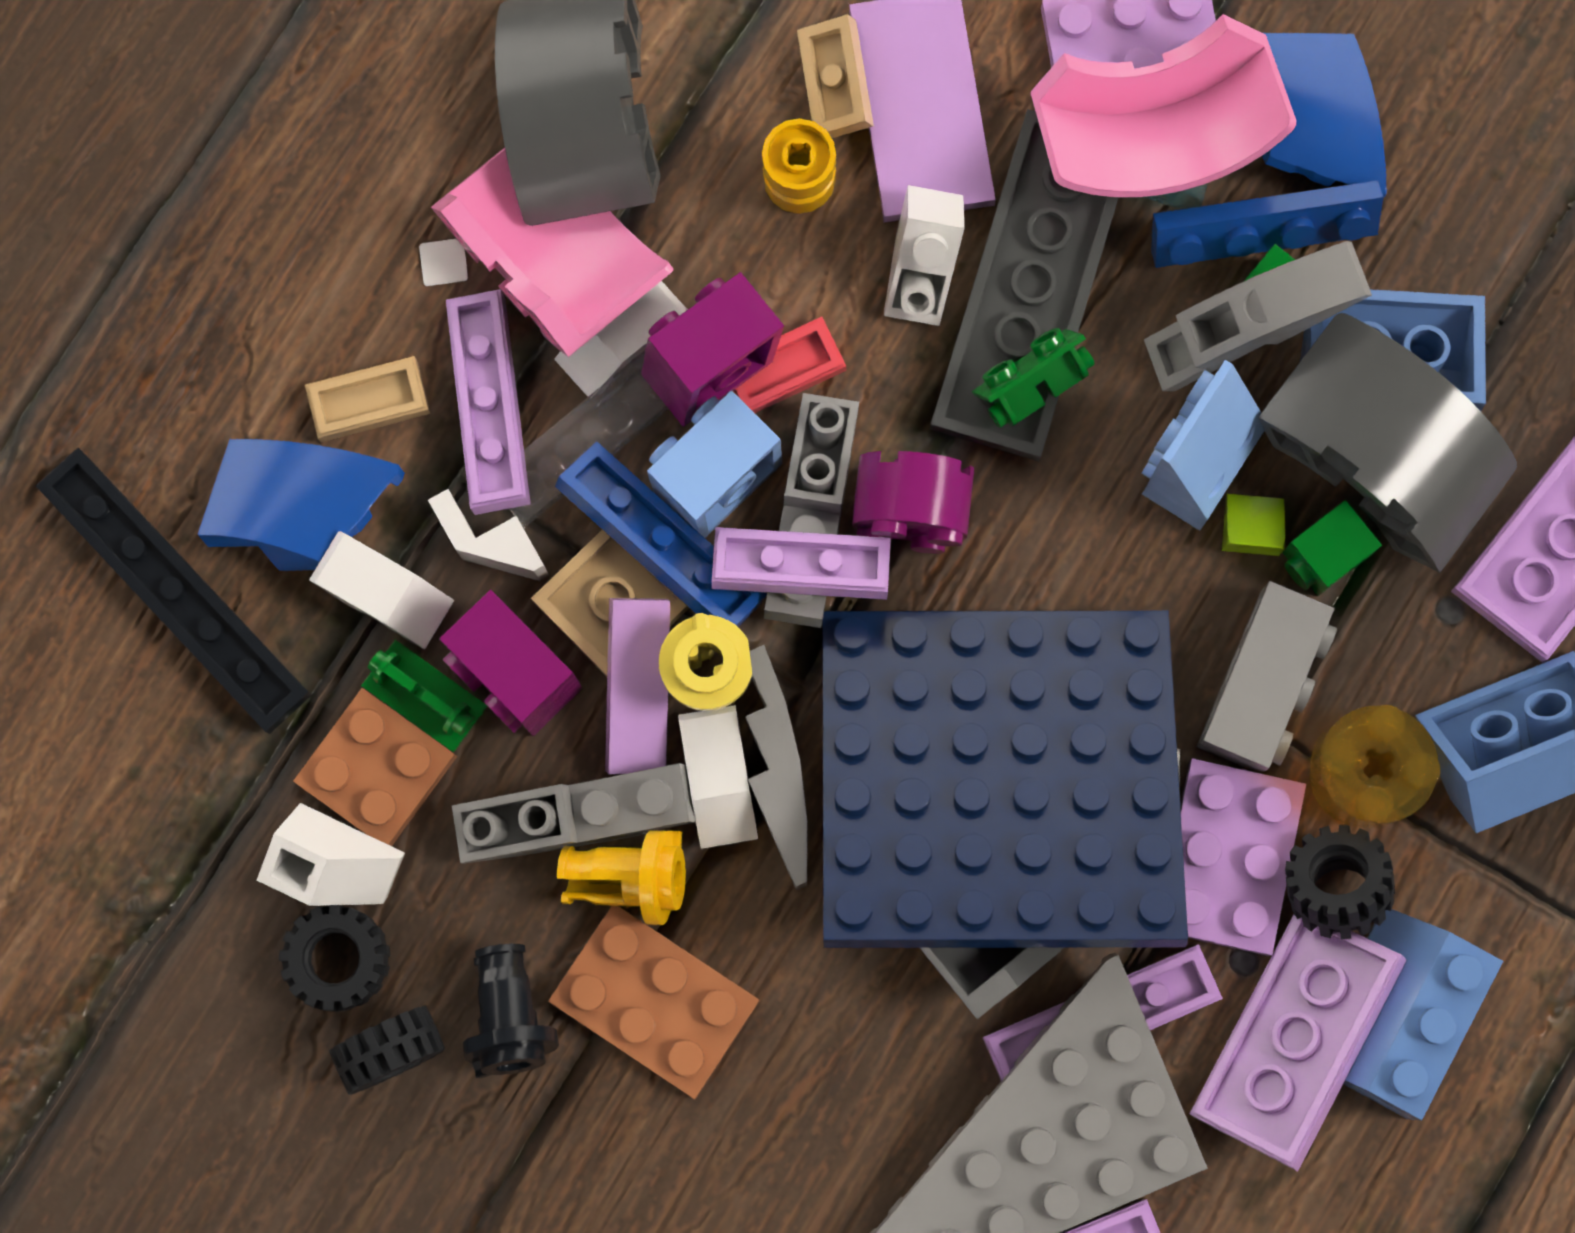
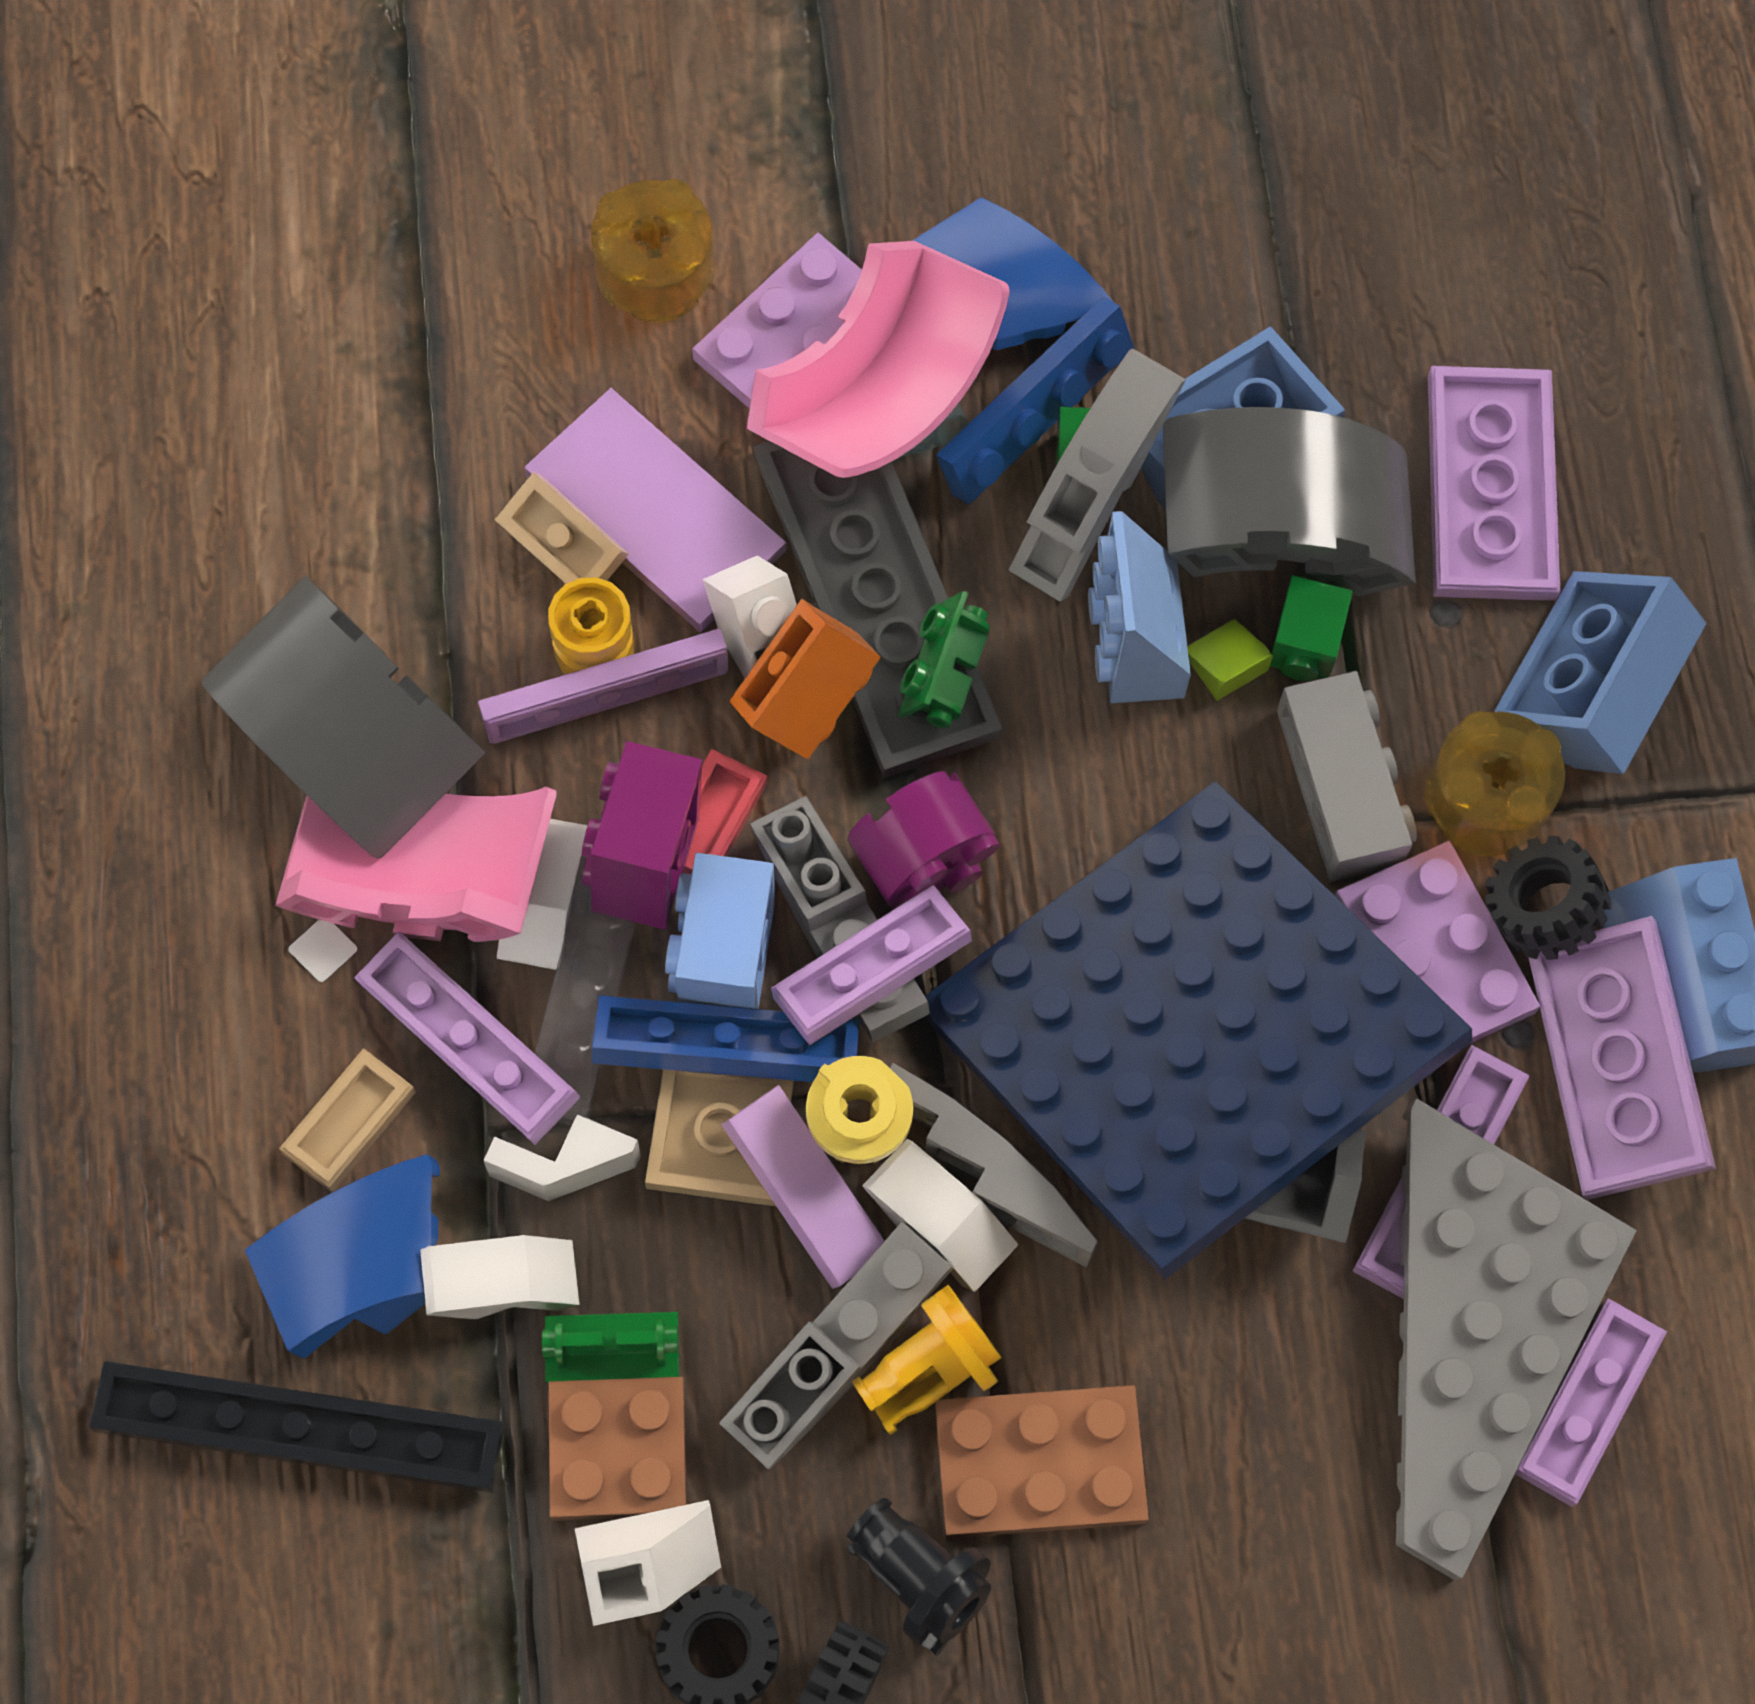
camera: 45 degrees left, 10 degrees down
magenta brick [439,589,583,737] -> none
none -> lavender tile [478,628,729,744]
none -> orange brick [729,599,881,760]

